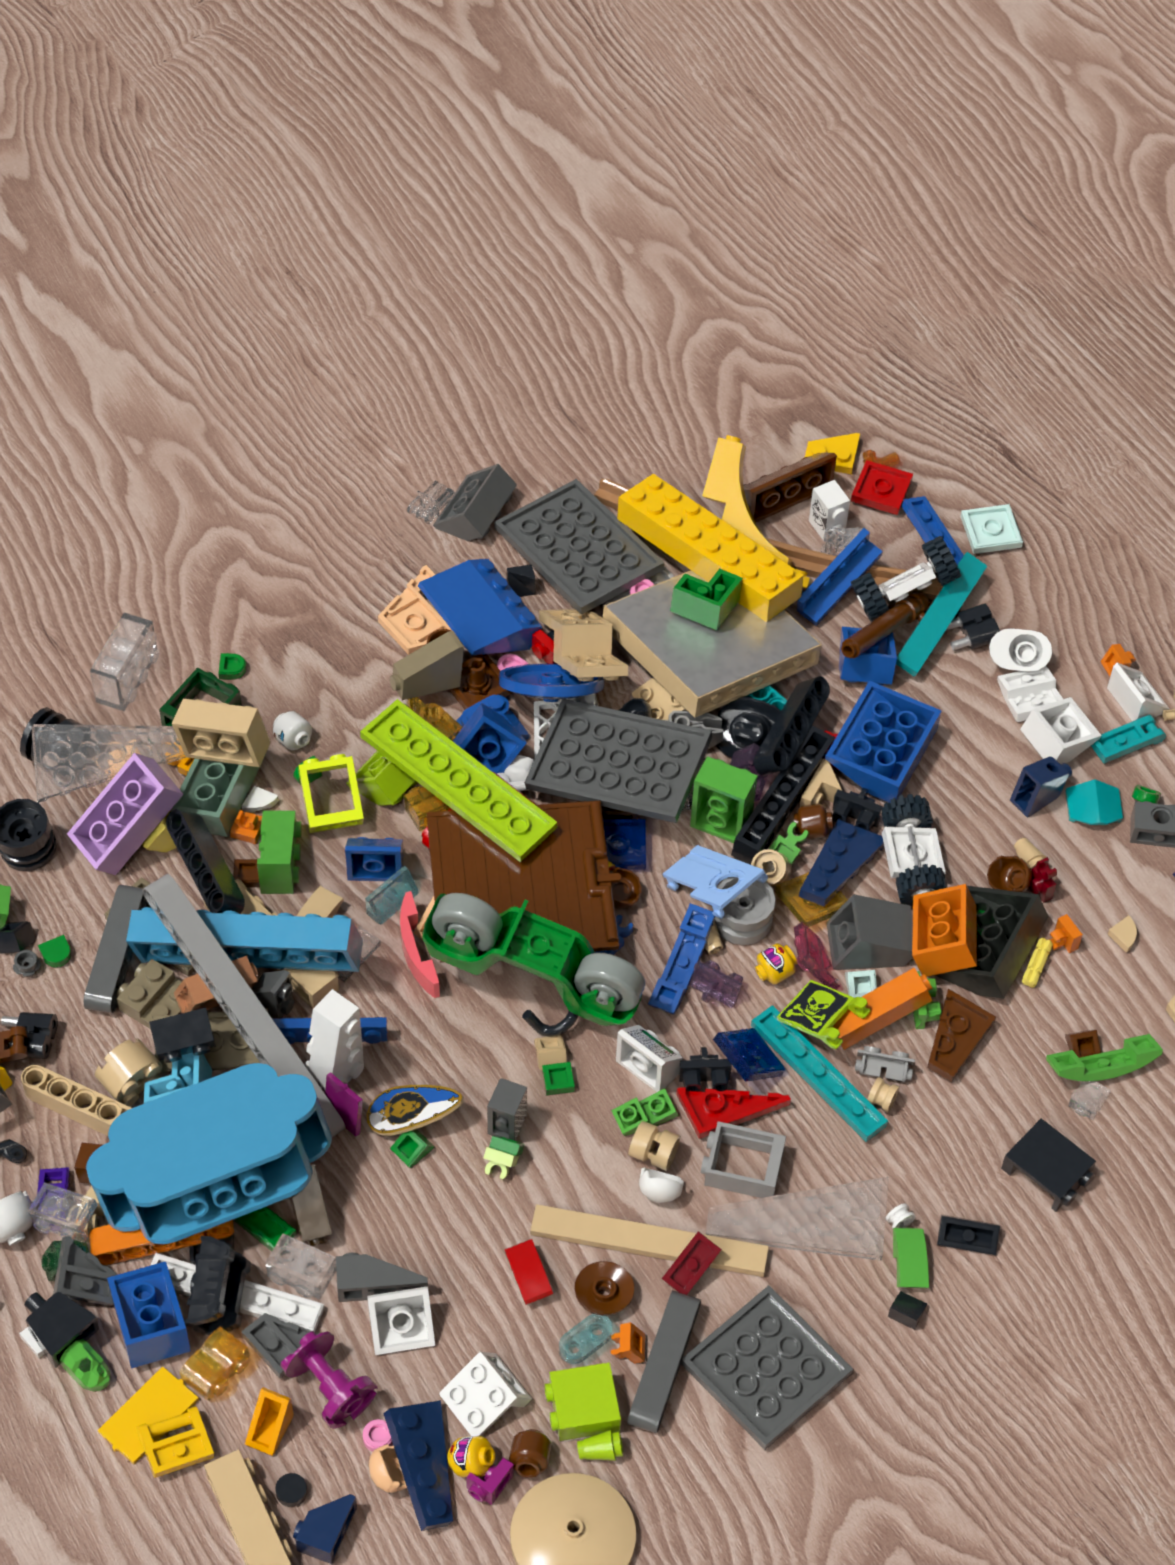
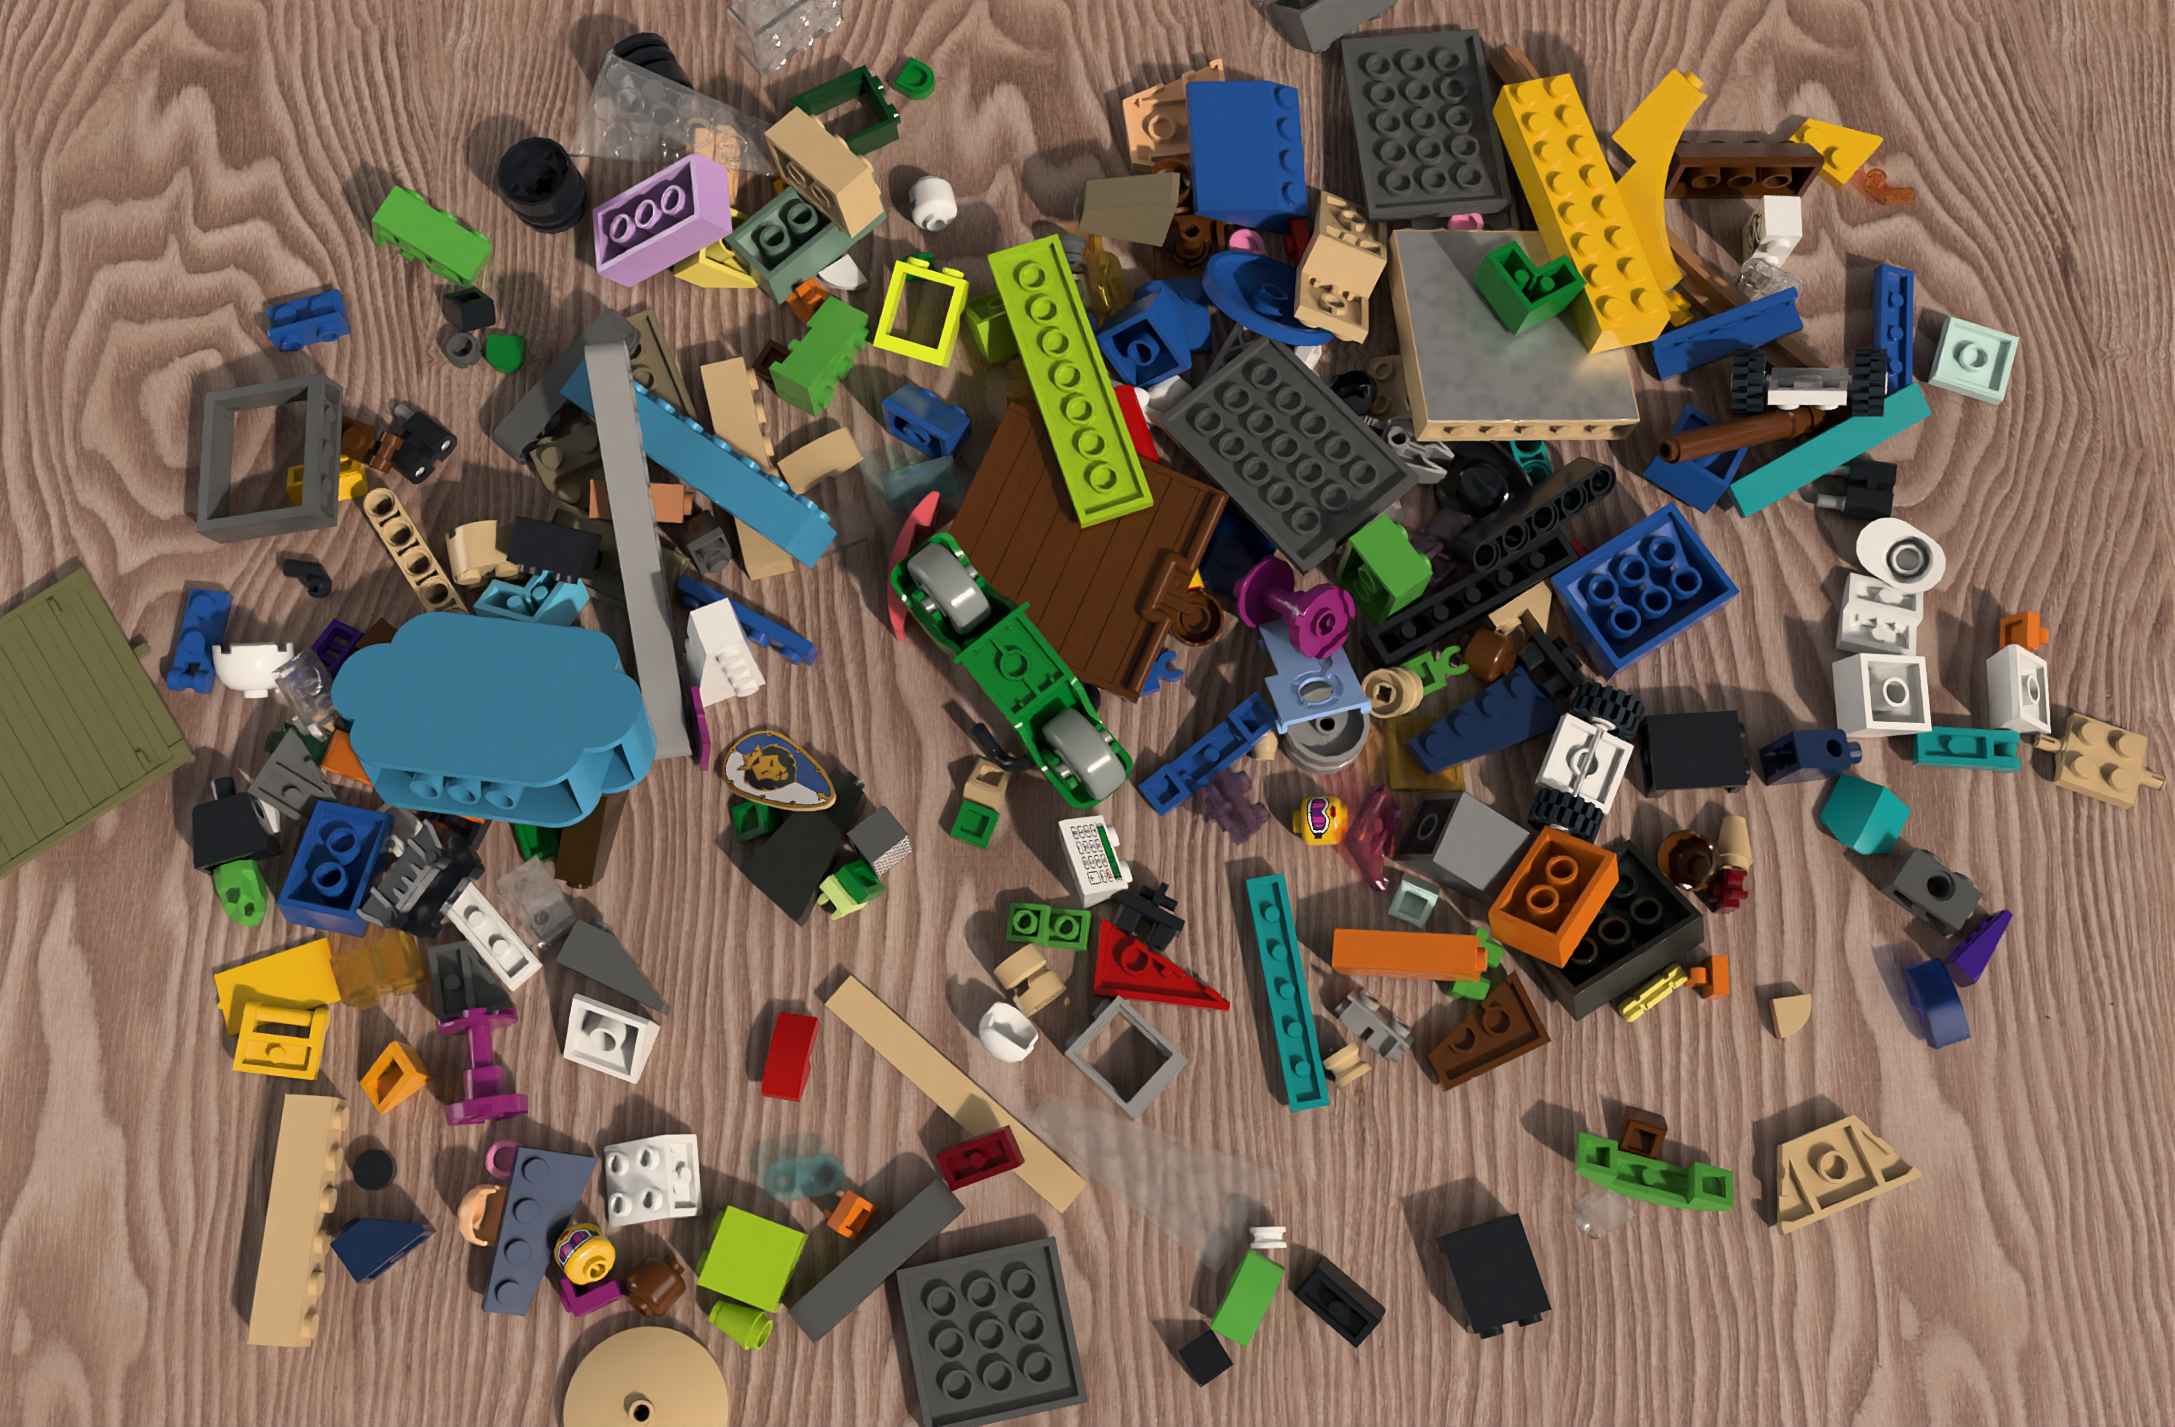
camera: 30 degrees right, 20 degrees up
black beam [166,809,245,914] -> none
black slope [507,564,536,597] -> none
reddish brown dish [574,1261,634,1316] -> none
clear blue plate [713,1028,786,1082] -> none
lime flag [777,980,871,1049] -> none
red plate [851,460,913,515] -> none
green tile [1132,784,1161,804] -> none
none -> pearl dark grey slope [740,768,867,928]
none -> magenta piece [1233,555,1355,660]
none -> black panel [1637,710,1751,798]

